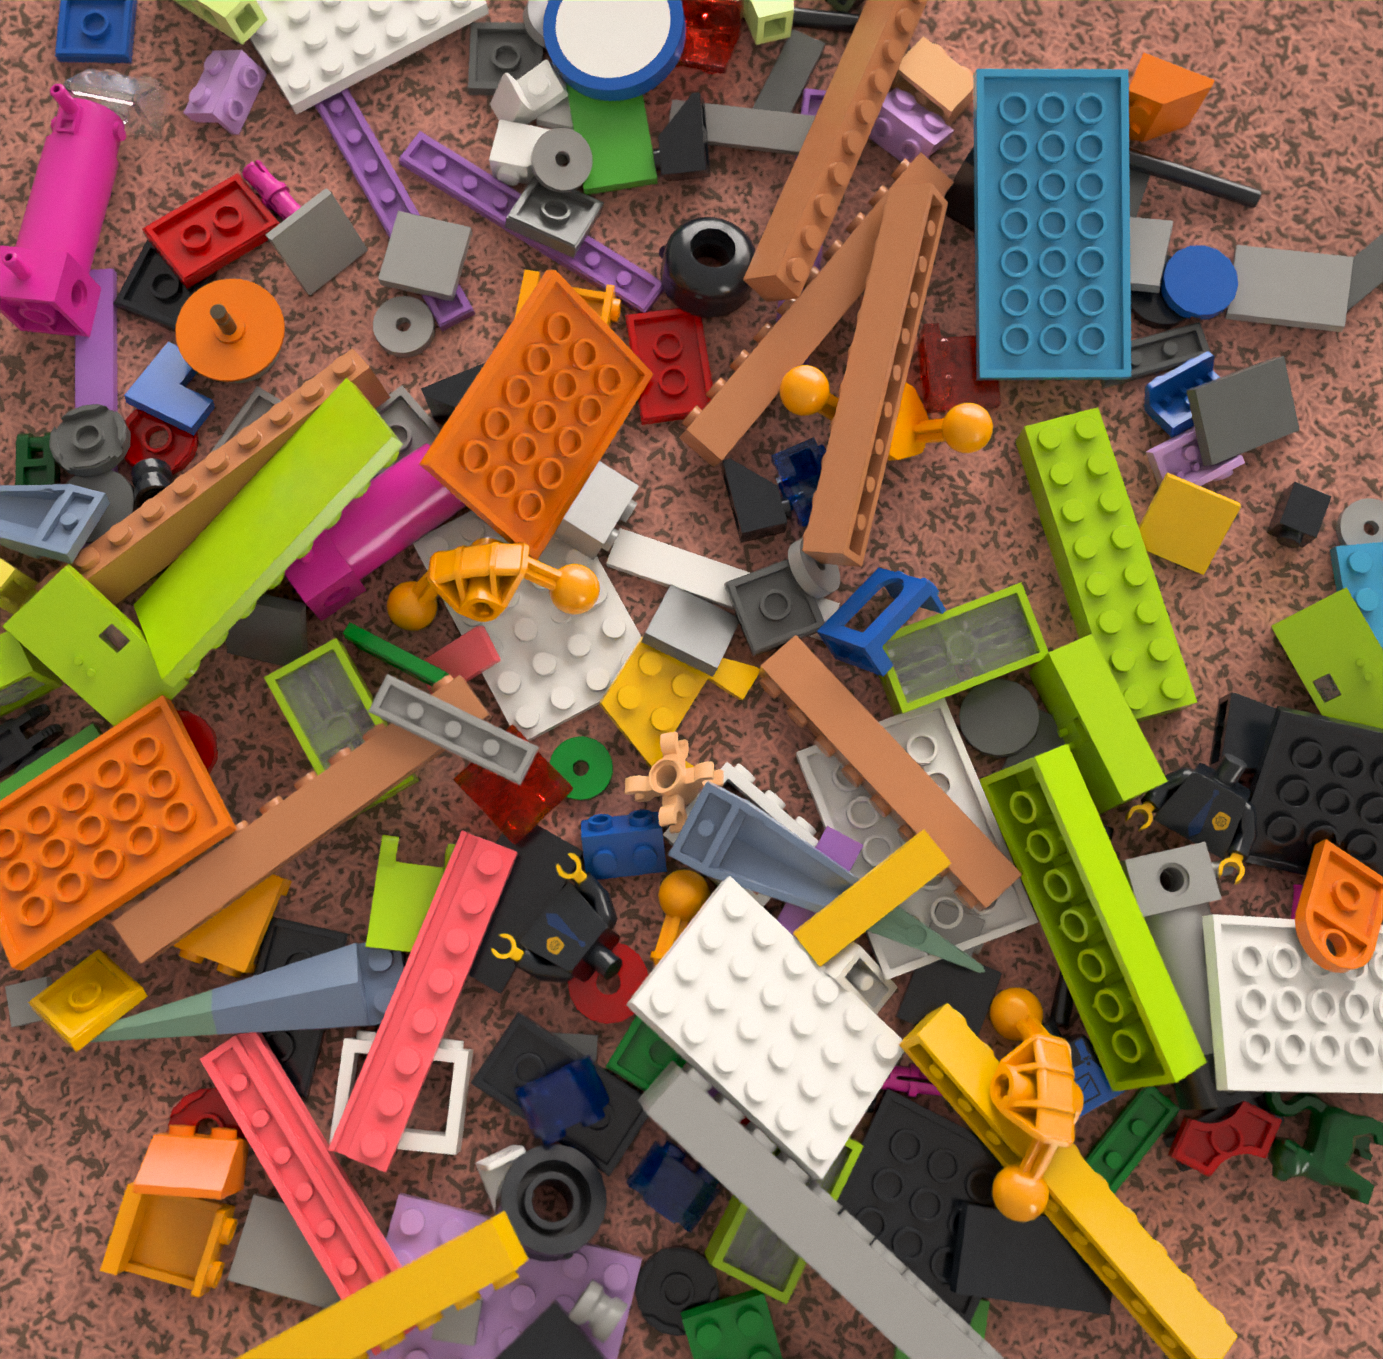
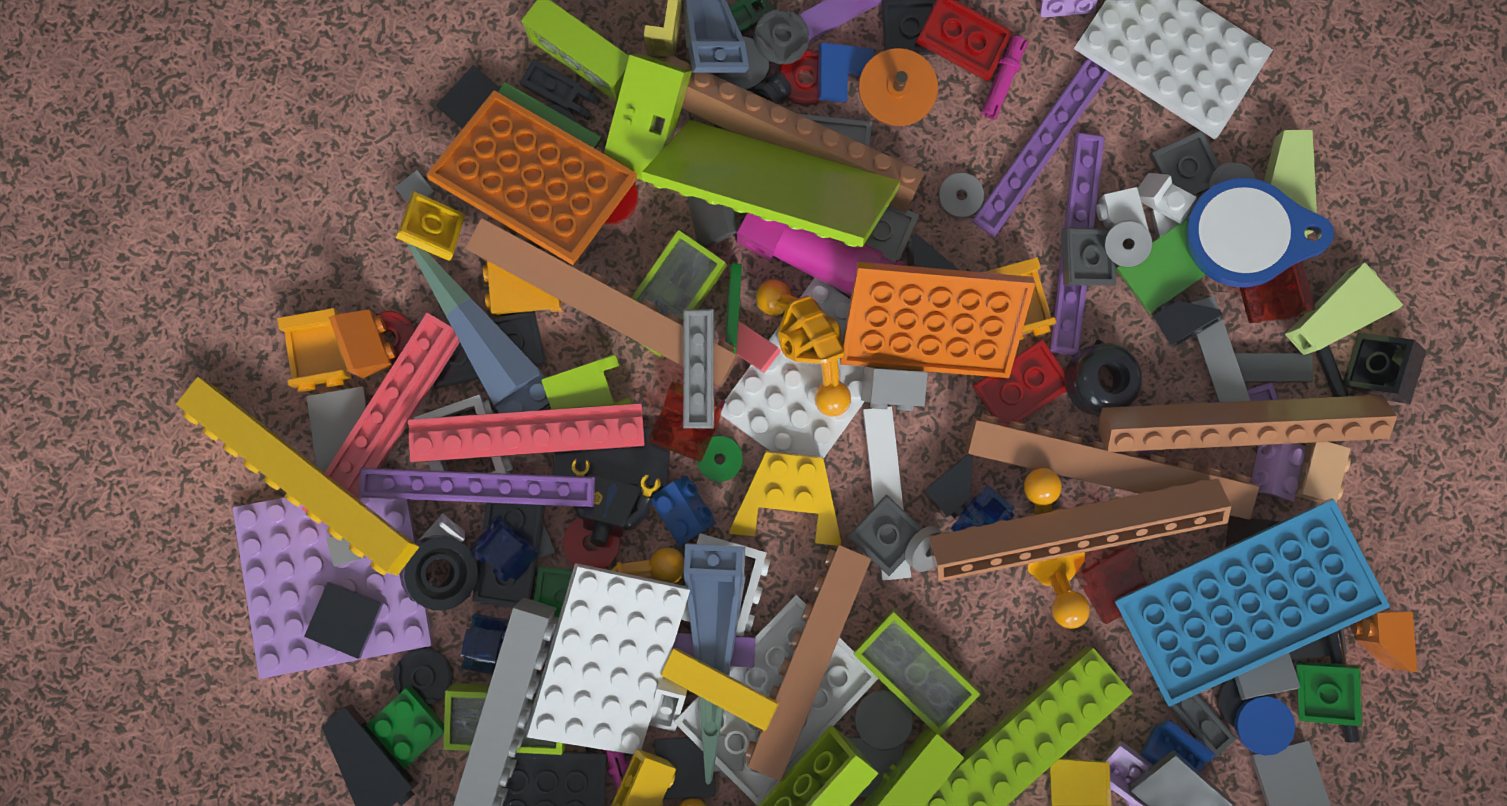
camera: 65 degrees right, 5 degrees up
light grey tile [266,188,368,295] -> none
light grey tile [378,211,473,301] -> none
light grey wheel [568,1279,628,1343] -> none
light nougat pin [625,731,723,834] -> none
tile [641,584,739,677] -> none
blue panel [817,567,946,676] -> none
none -> medium lavender tile [359,468,595,507]
none -> green plate [1297,661,1363,726]

